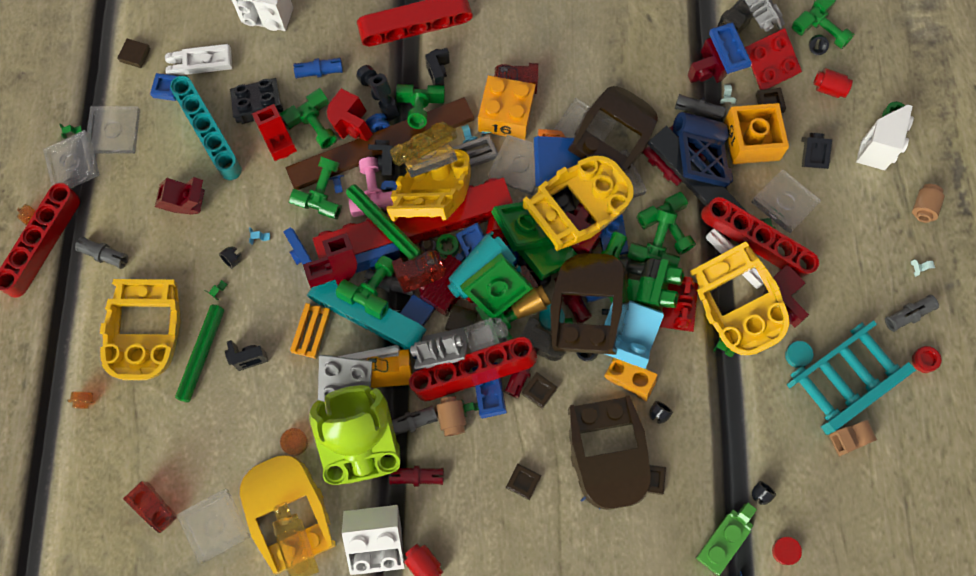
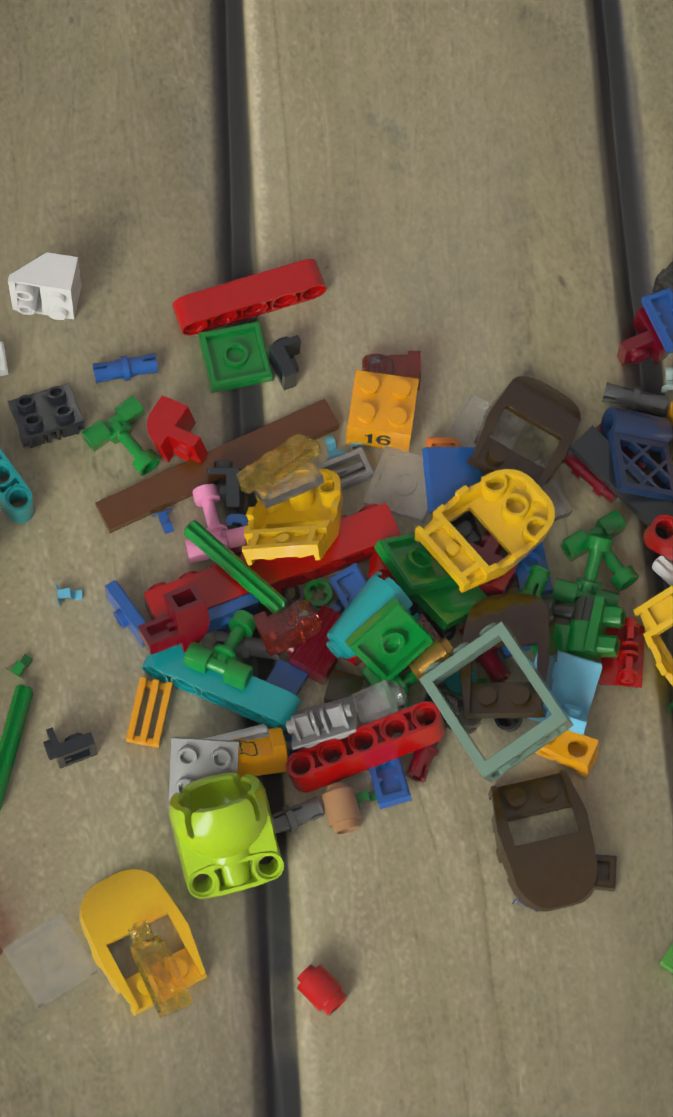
camera: 10 degrees left, 5 degrees down
black hinge [219,246,241,269] -> none
red brick [252,104,297,161] -> none
clear orange tile [280,428,308,456] -> none
green bar [289,157,342,219] -> none
white slope [342,505,405,575] -> none
black bar [356,65,400,121] -> none
blue bush [366,113,390,133] -> none
dark red pin [389,465,444,487] -> none
green bar [396,84,445,129] -> none
dark brown tile [506,463,542,501] -> none
dark brown tile [521,372,558,409] -> none
black hinge [649,401,673,424] -> none
none -> green tile [198,321,273,393]
none -> sand green window [419,621,574,782]

